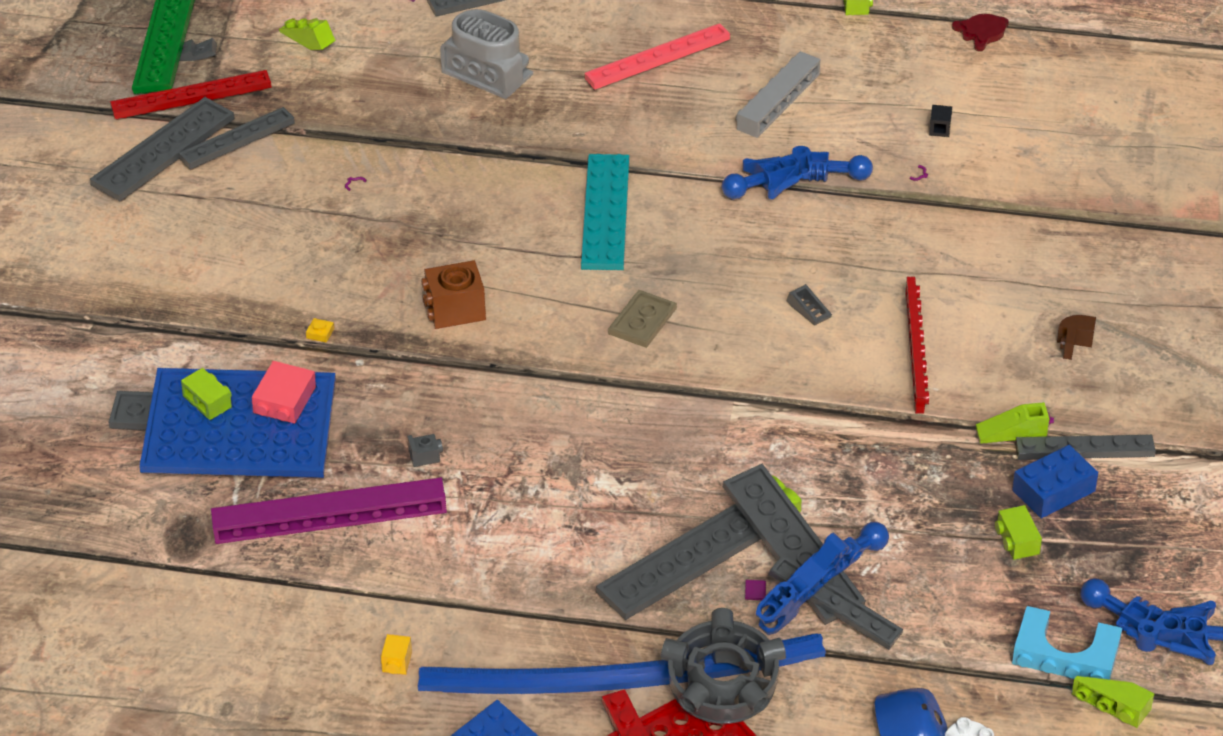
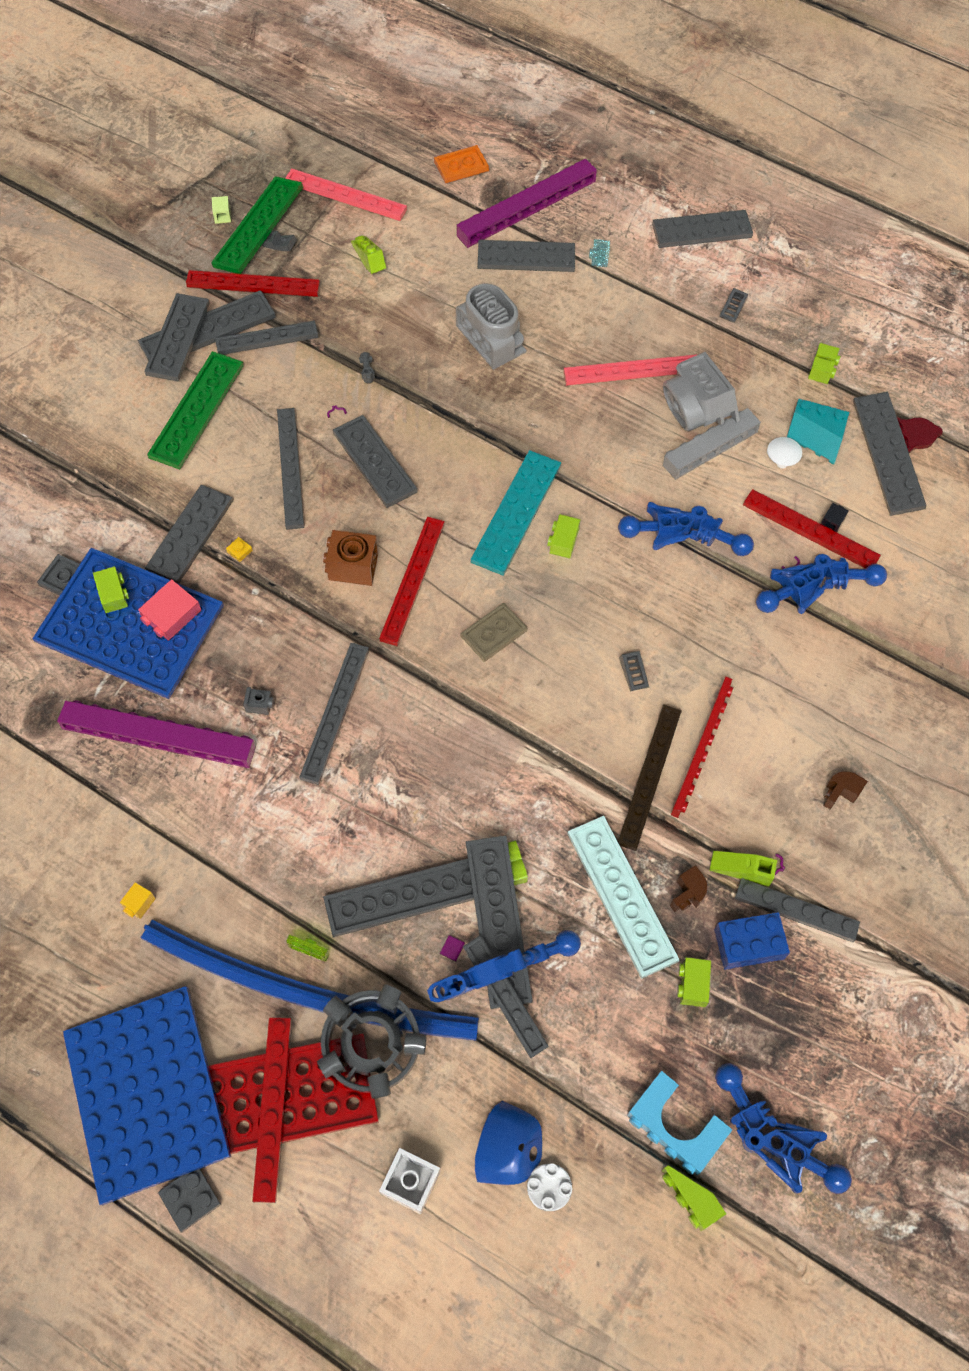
camera: 20 degrees right, 20 degrees up
none -> dark grey plate [144,293,210,382]
none -> dark grey plate [145,484,233,584]
none -> green plate [147,351,244,470]
none -> yellowish green brick [212,196,231,224]
none -> dark grey plate [277,408,304,530]
none -> clear neon green plate [286,935,329,962]
none -> dark grey plate [299,643,369,785]
none -> dark grey plate [333,415,417,508]
none -> dark grey bar [359,352,375,384]
none -> red plate [379,516,445,647]
none -> lime brick [547,514,581,559]
none -> light aqua plate [567,816,679,979]
none -> dark brown plate [618,705,682,851]
none -> light grey brick [663,352,740,432]
none -> reddish brown brick [670,865,707,912]
none -> red plate [743,489,881,569]
none -> blue piece [756,554,887,614]
none -> white dish [767,437,802,469]
none -> teal wedge [787,399,849,465]
none -> dark grey plate [853,391,927,516]

